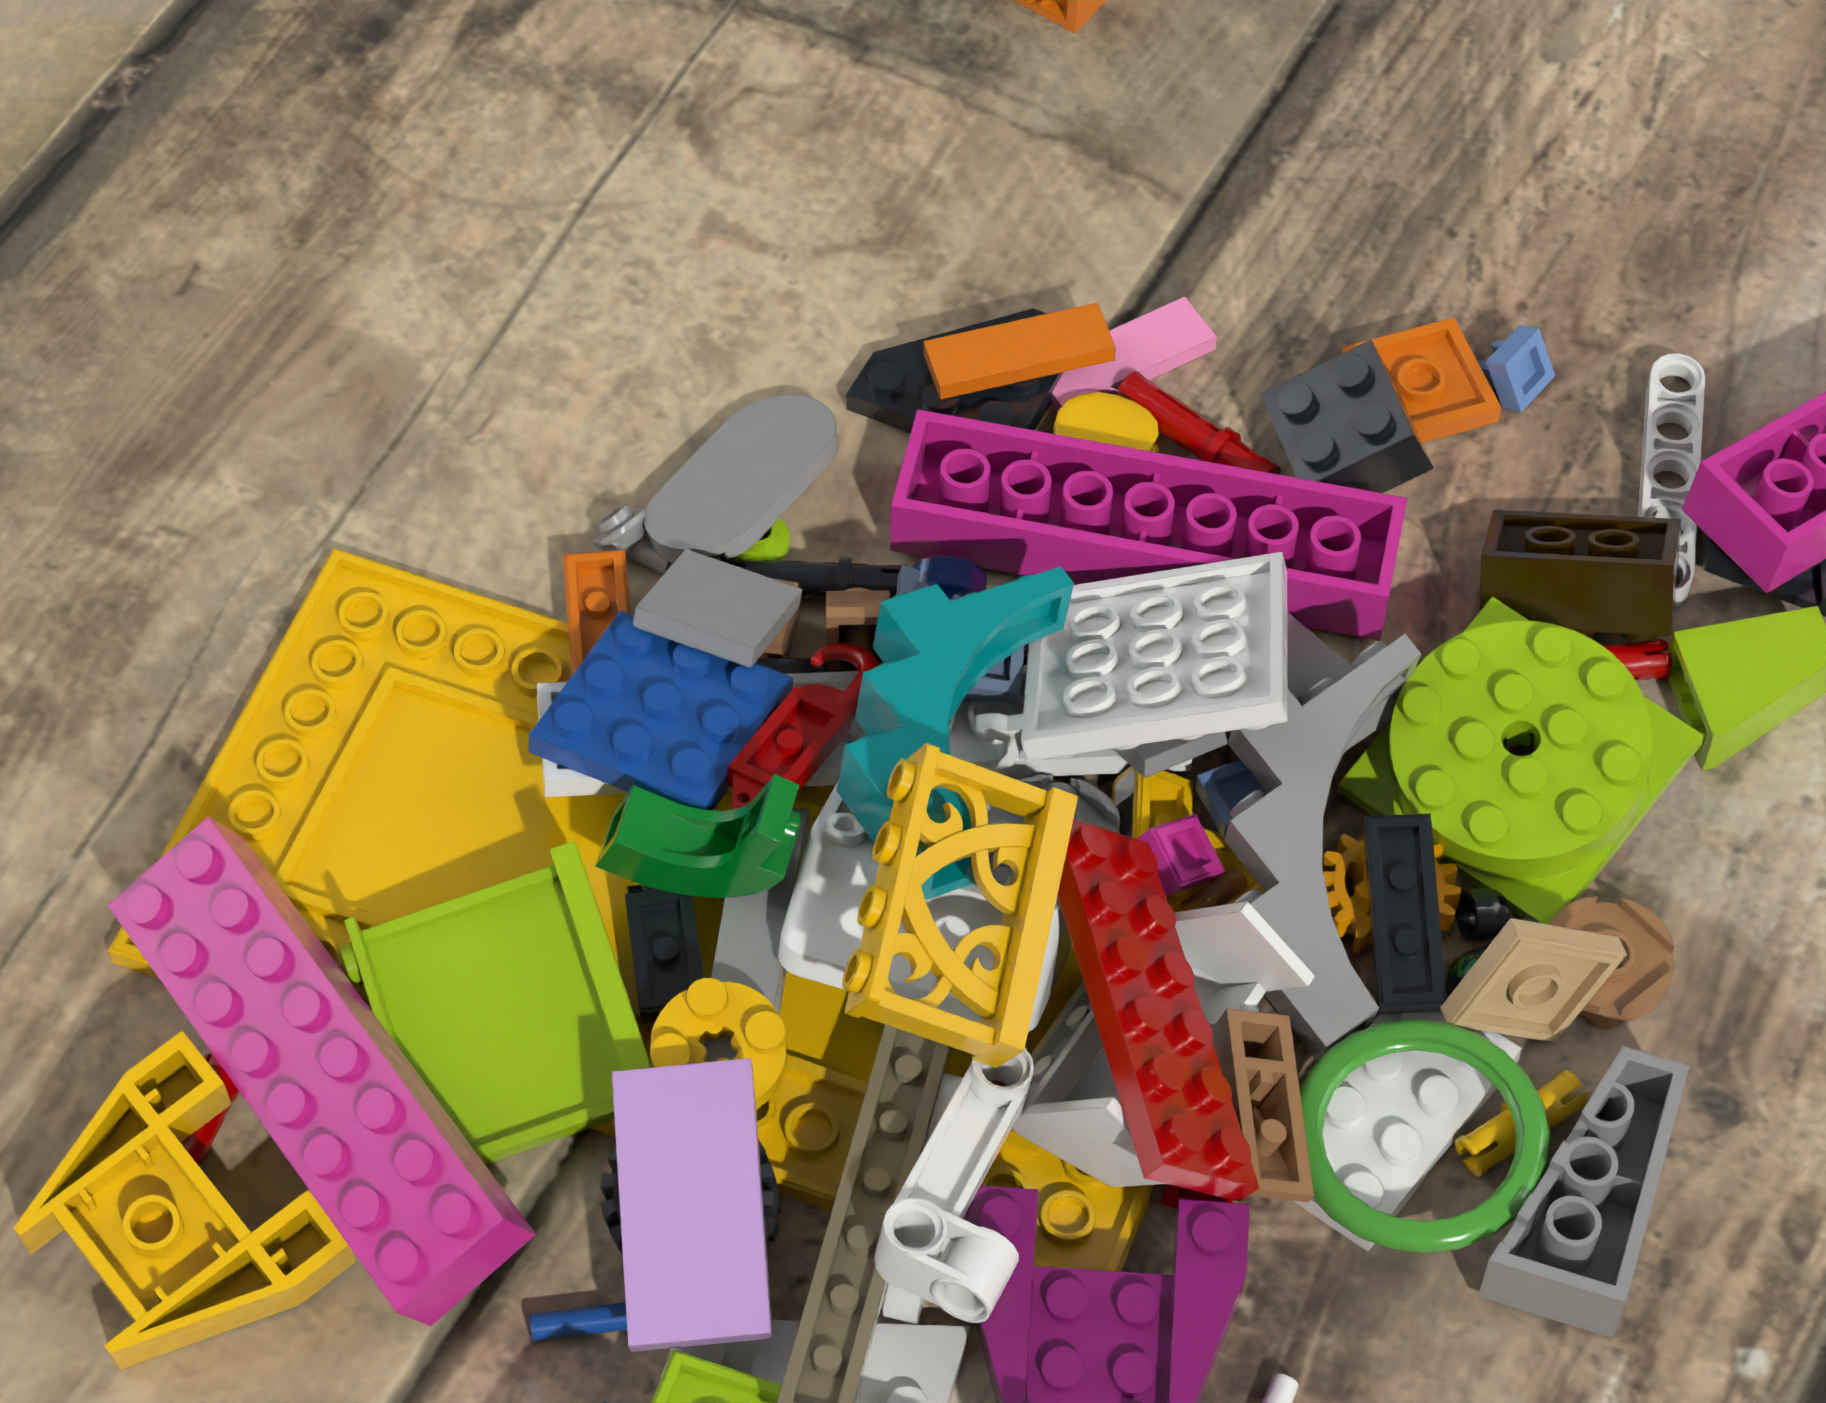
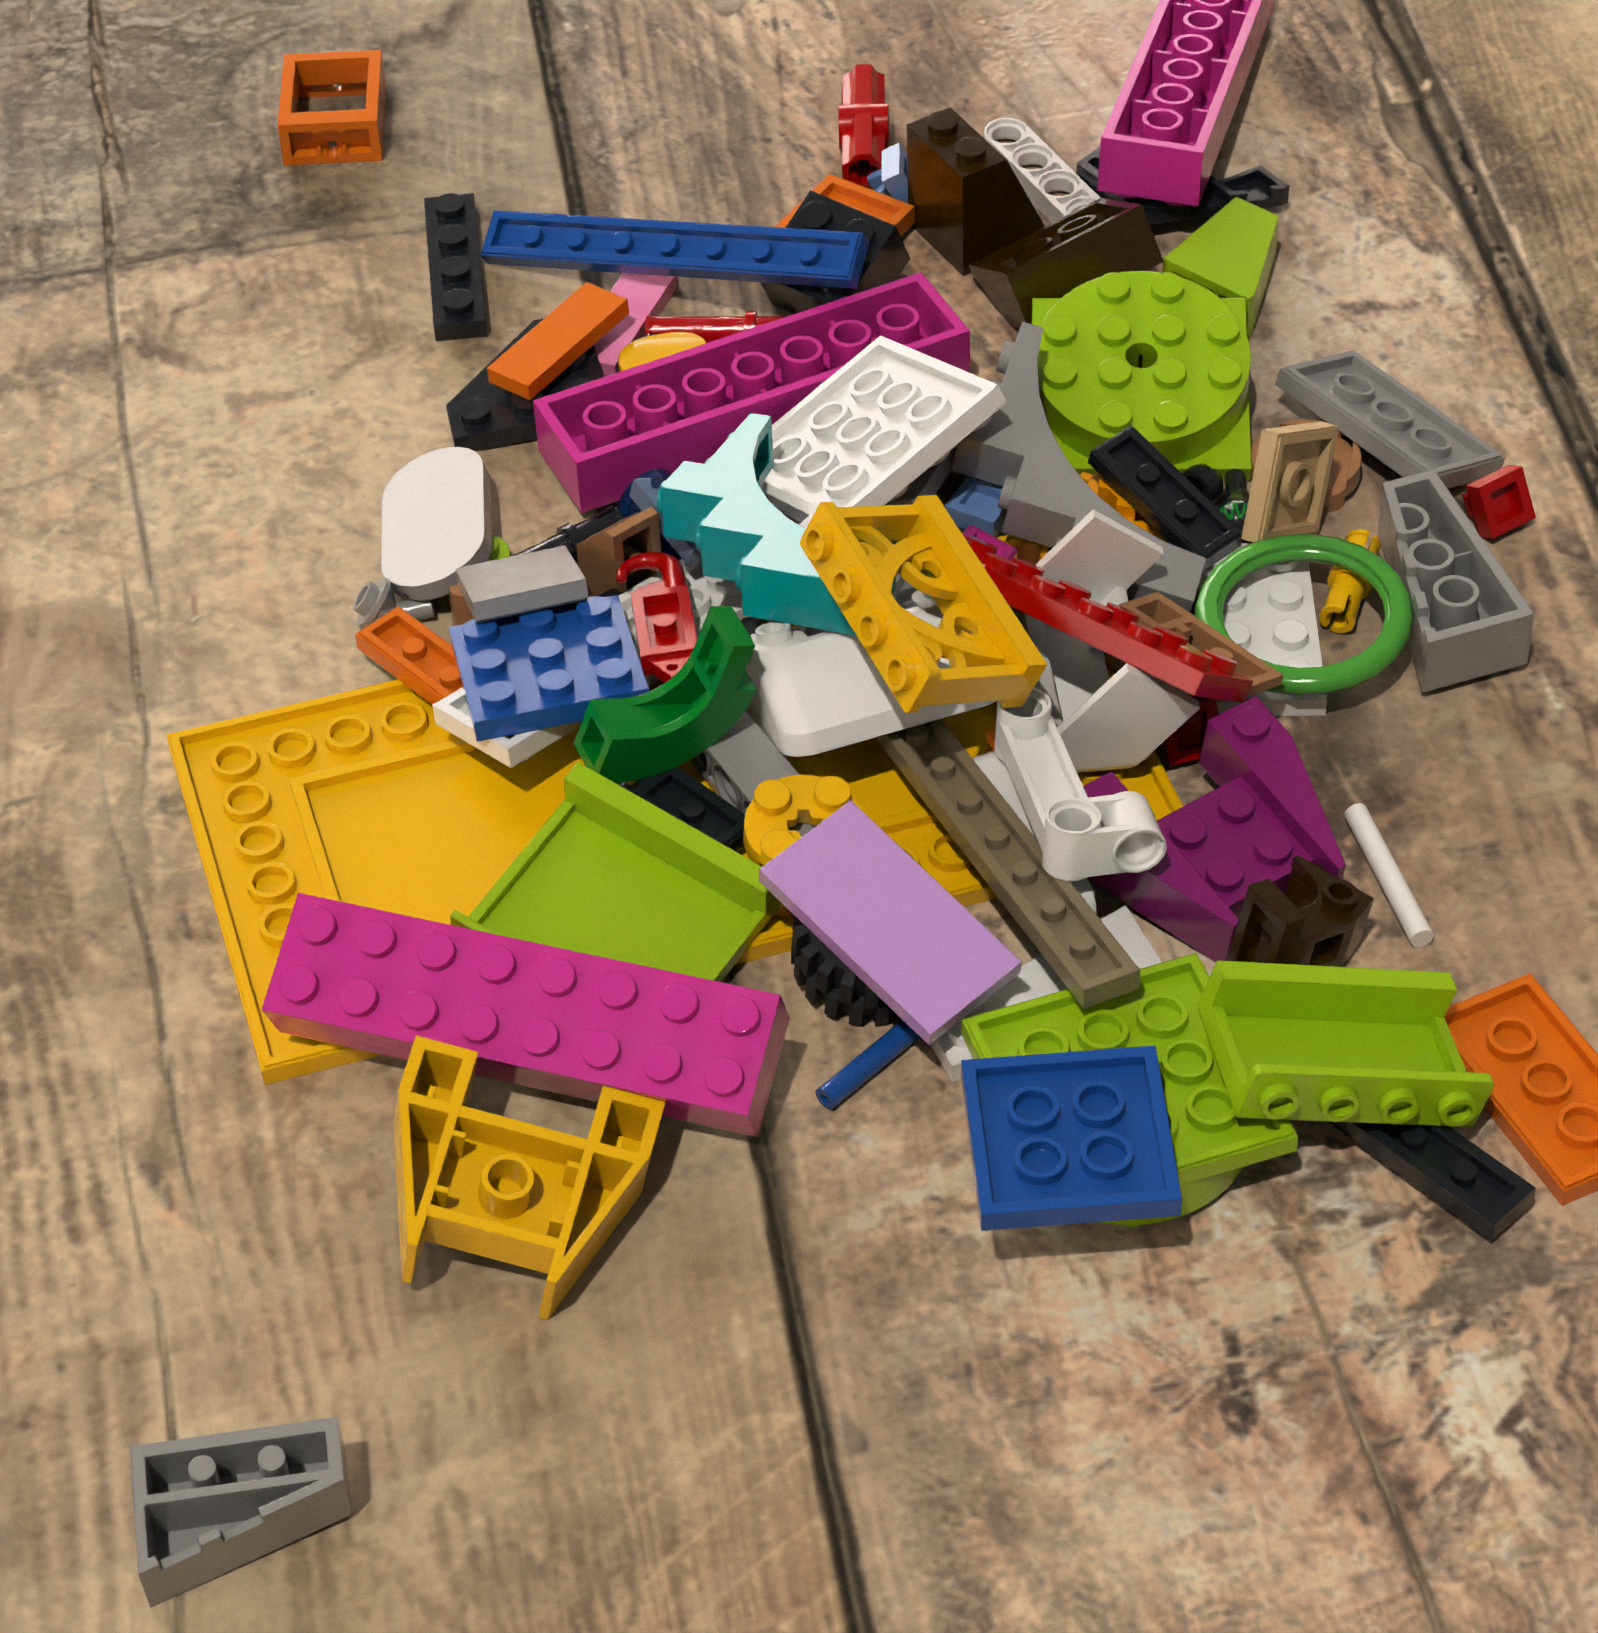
camera: 35 degrees left, 10 degrees down
none -> black plate [424,193,487,342]
none -> blue tile [480,210,870,289]
none -> red piece [838,64,889,189]
none -> dark brown slope [907,107,1045,276]
none -> light grey tile [1275,350,1505,489]
none -> red tile [1462,465,1536,539]

